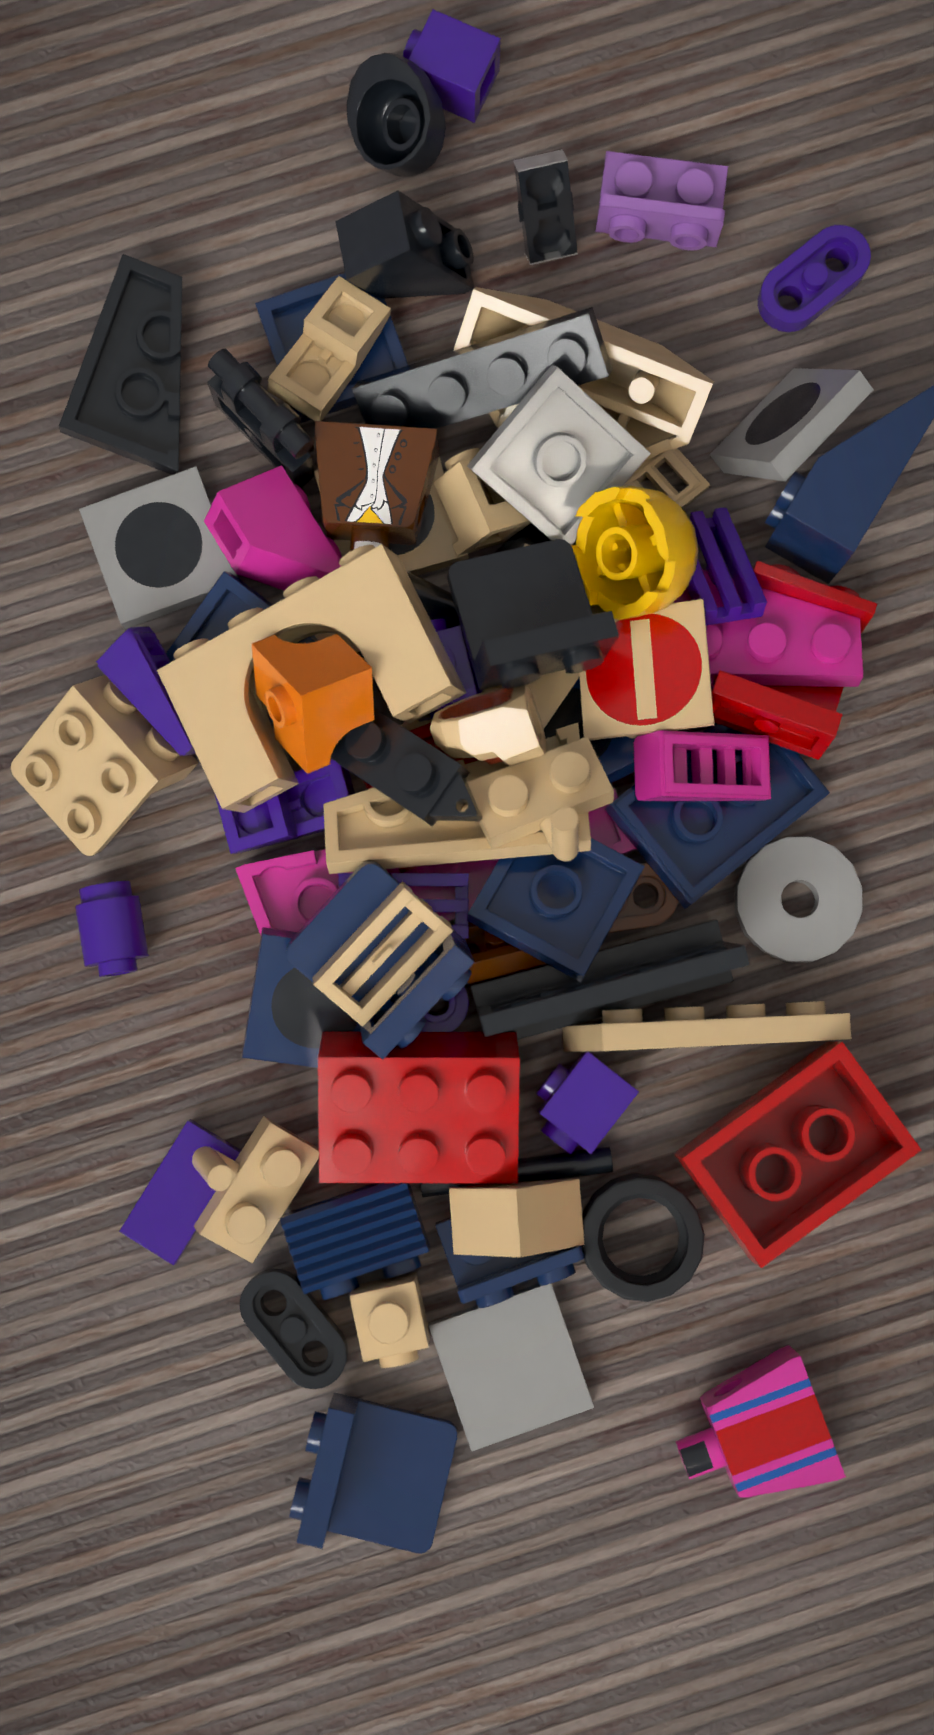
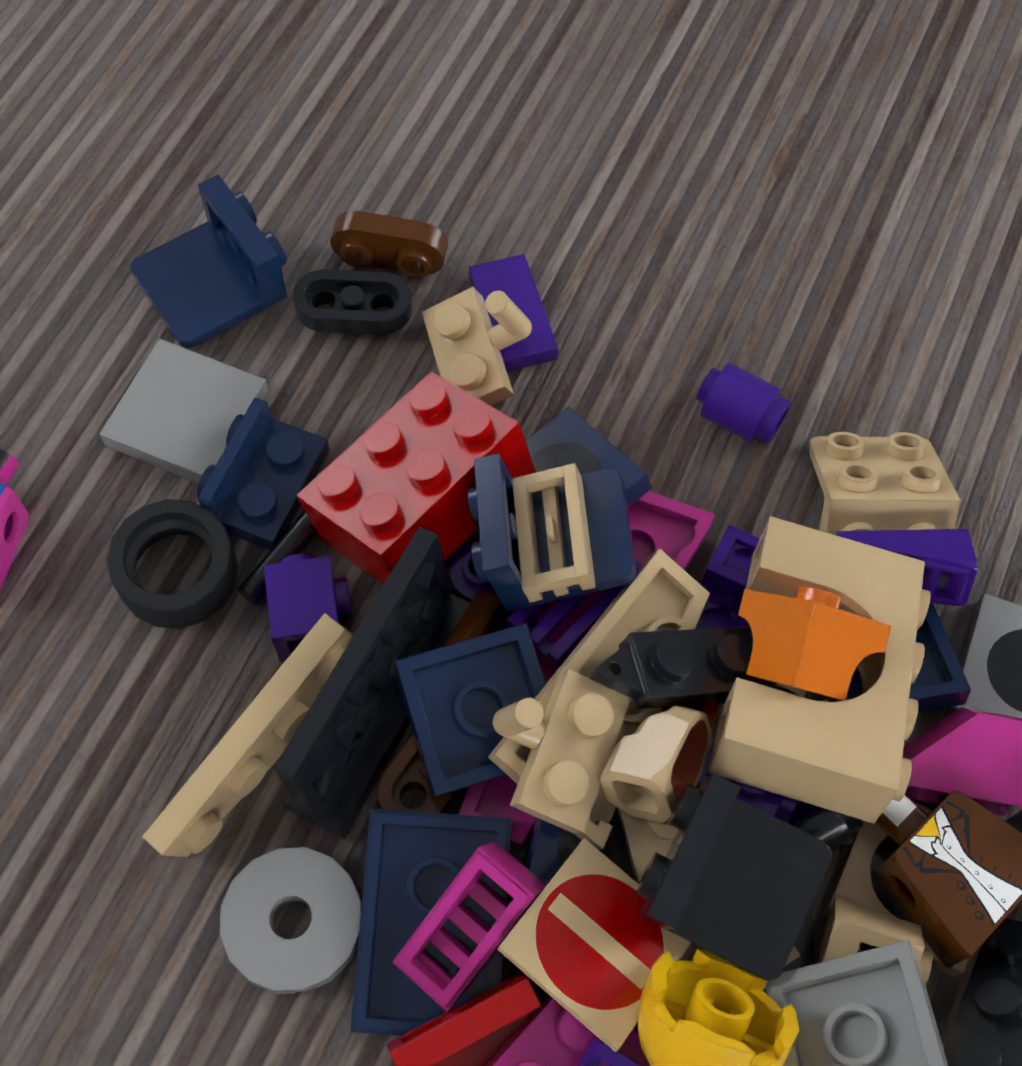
camera: 130 degrees right, 20 degrees down
dark blue brick [280,1183,430,1300] -> none
tan brick [349,1271,430,1368] -> none
tan slope [449,1178,584,1257] -> none
red brick [673,1041,922,1268] -> none
none -> reddish brown plate [330,211,448,277]

